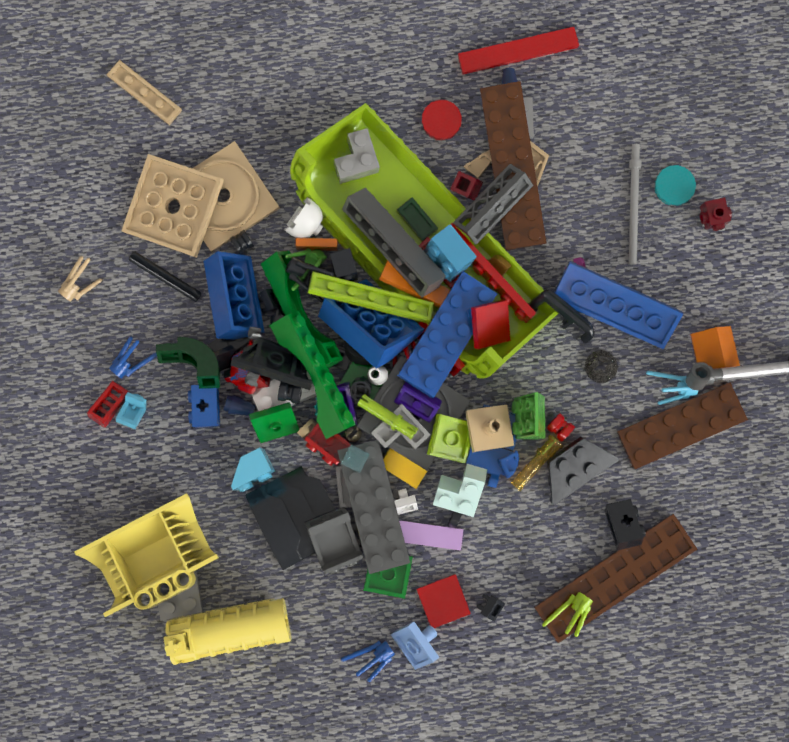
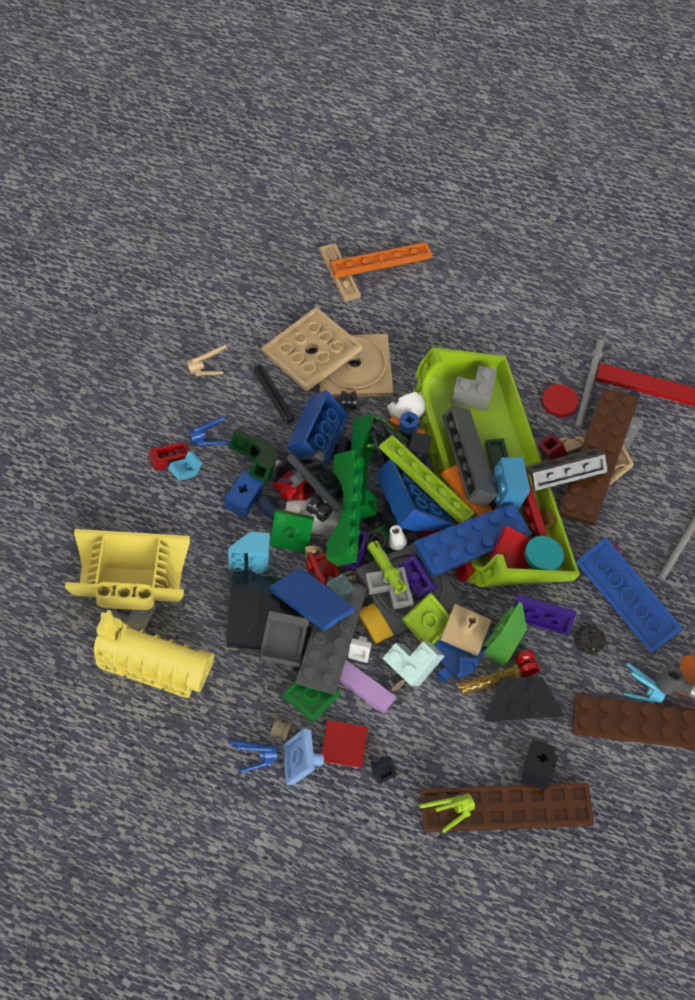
camera: 30 degrees right, 25 degrees down
black piece [528,290,595,343] -> none
none -> blue tile [270,567,354,631]
none -> dark tan wheel [270,717,293,742]
none -> orange tile [329,242,433,278]
none -> blue wheel [399,412,419,436]
none -> dark purple tile [514,595,576,635]
none -> teal tile [524,536,564,570]
none -> light grey bar [575,340,604,430]

